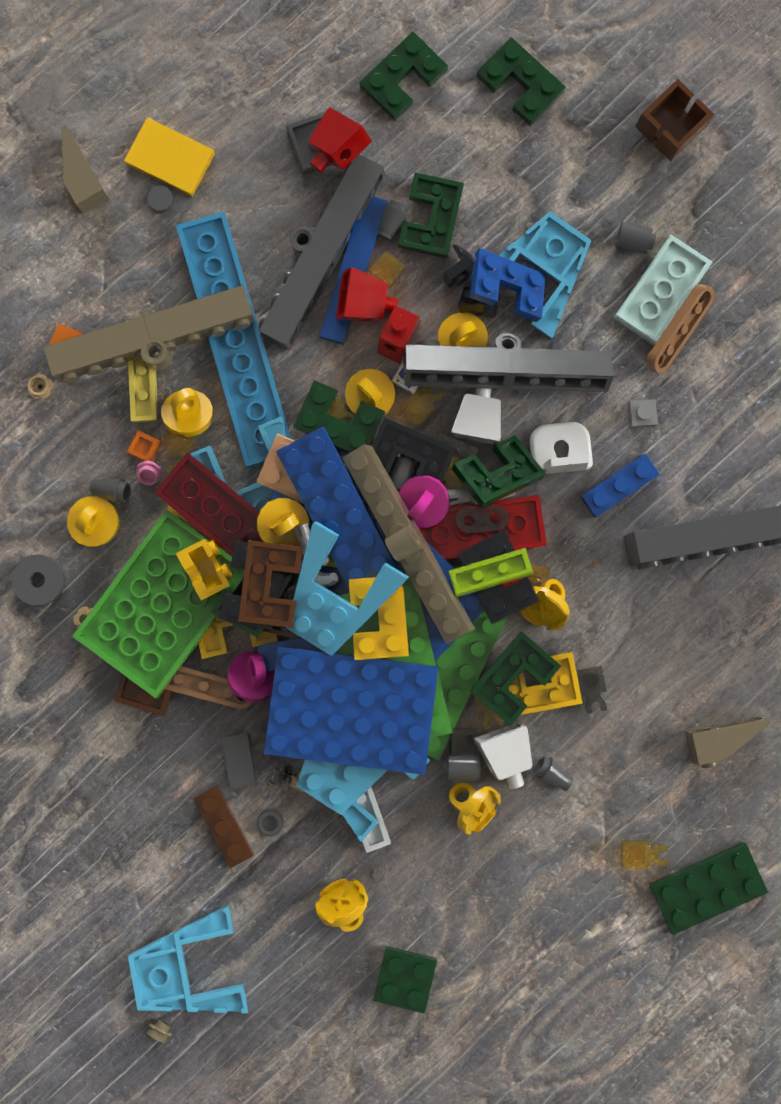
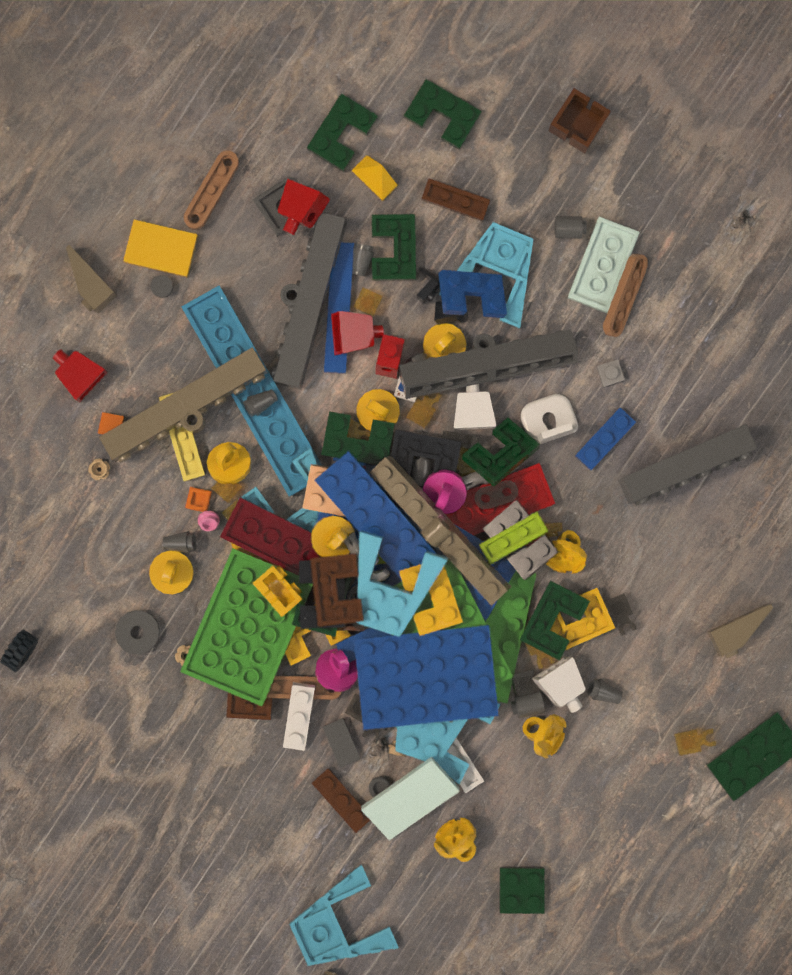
camera: 10 degrees left, 0 degrees up
none -> red torso [52,349,108,403]
none -> medium nougat plate [184,151,239,230]
none -> dark grey cone [243,389,278,417]
none -> white plate [283,682,315,751]
none -> yellow slope [352,155,398,201]
none -> light aqua tile [361,757,460,840]
none -> reddish brown plate [421,178,490,222]

